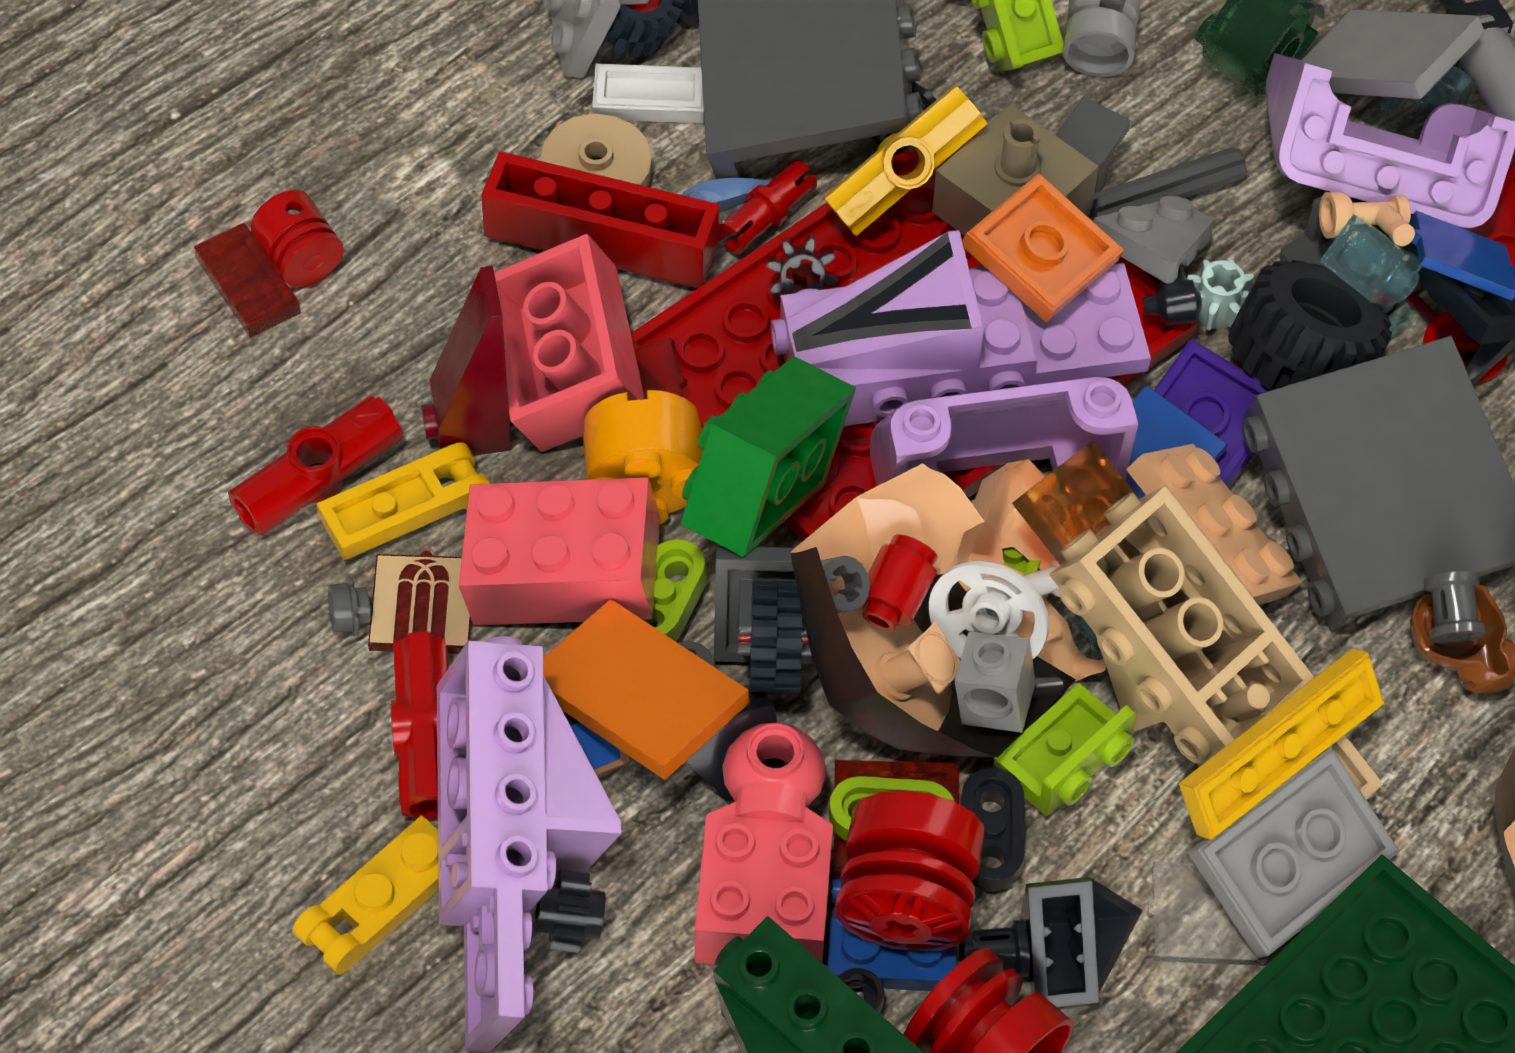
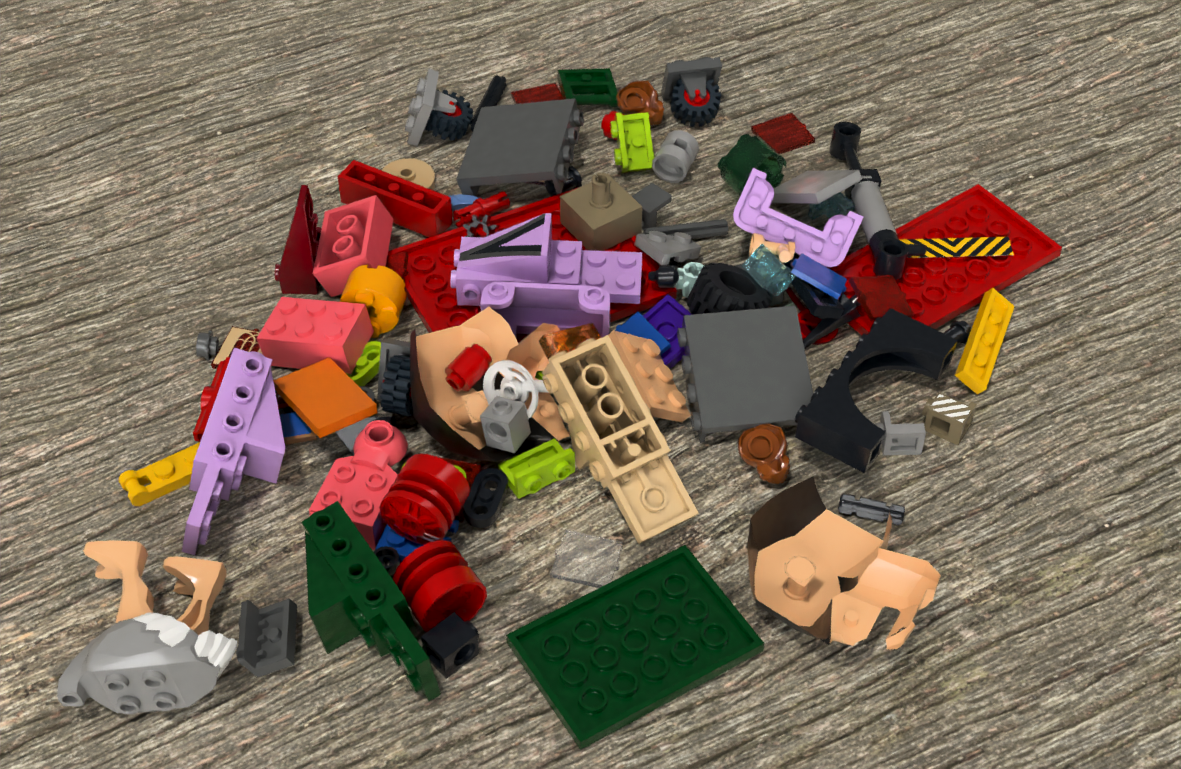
camera: 15 degrees right, 10 degrees down
clear red tile [194,223,301,338] -> none
red piece [228,395,403,535] -> none
red piece [250,190,344,287] -> none
yellow plate [316,443,490,561] -> none
black gear [535,870,606,953] -> none
white tile [592,63,704,124] -> none
green brick [681,356,856,557] -> none
dark grey bush [821,556,870,613] -> none
yellow piece [823,85,988,236] -> none
black bush [958,919,1030,977] -> none
orange tile [962,173,1124,323] -> none
black slope [1020,877,1143,1007] -> none
yellow tile [1178,648,1384,840] -> none
light grey tile [1187,747,1400,958] -> none
dark grey bush [1424,571,1486,643] -> none

